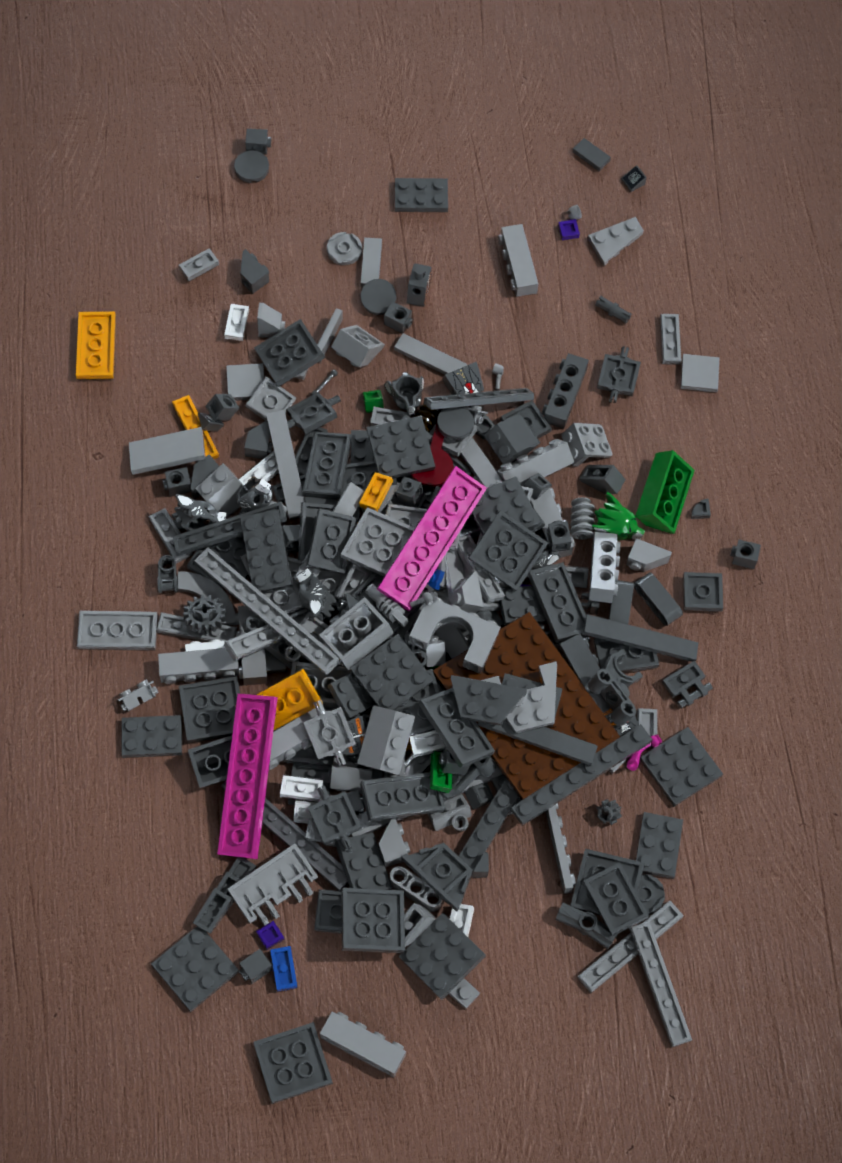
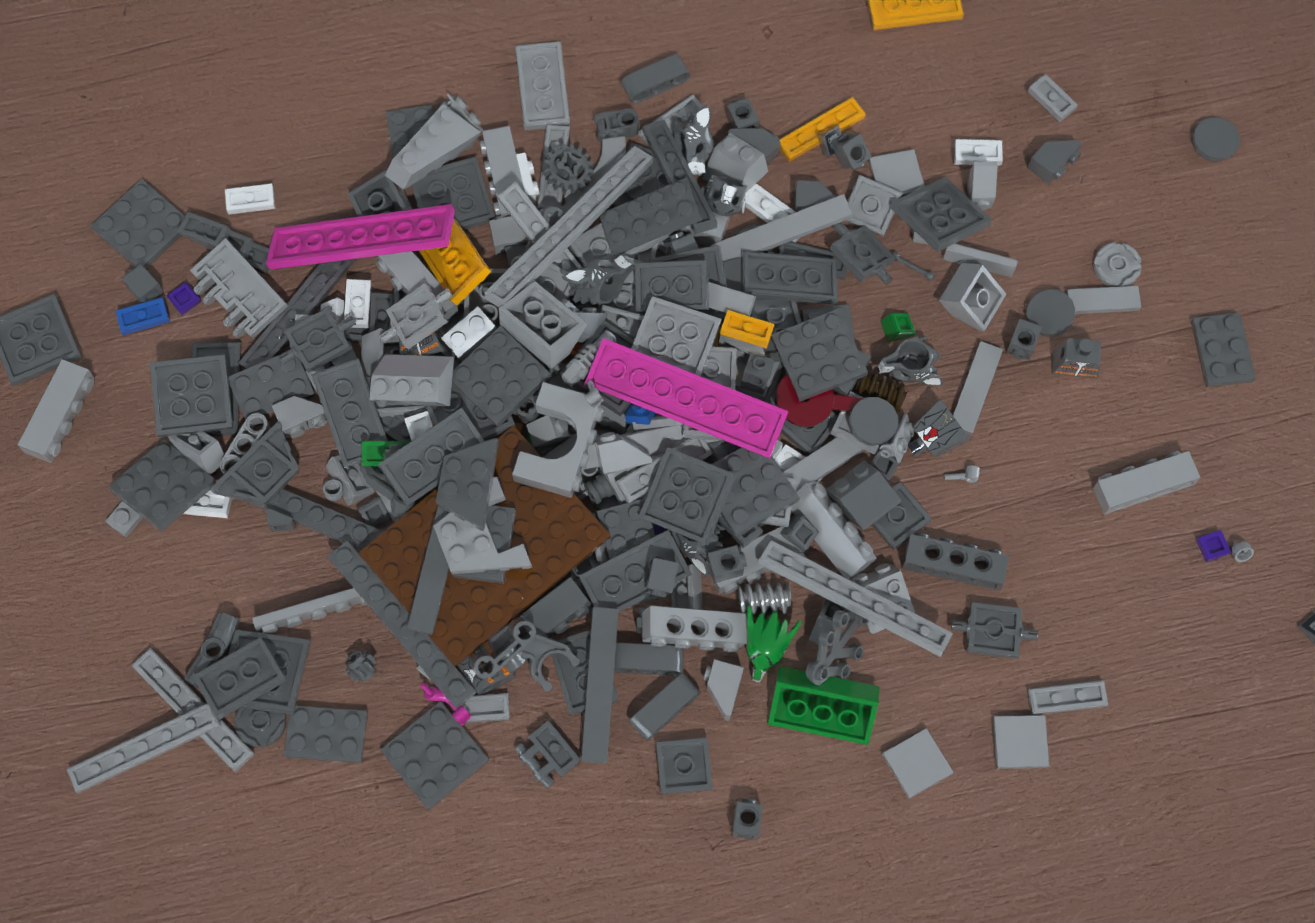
camera: 85 degrees right, 5 degrees up
light grey tile [129,427,206,475] -> none
dark grey brick [245,129,271,154] -> none
light grey plate [370,407,410,426] -> none
dark grey tile [424,388,534,410] -> none
light grey wing [588,217,644,266] -> none
dark grey pin [595,295,632,324] -> none
dark grey tile [691,499,711,519] -> none
none -> white plate [225,184,275,215]
none -> light grey wedge [385,104,481,190]
none -> dark grey beam [621,54,691,104]
none -> dark grey brick [646,558,679,598]
none -> light grey plate [758,540,953,657]
none -> dark grey plant [806,610,869,685]
none -> light grey tile [882,728,954,799]

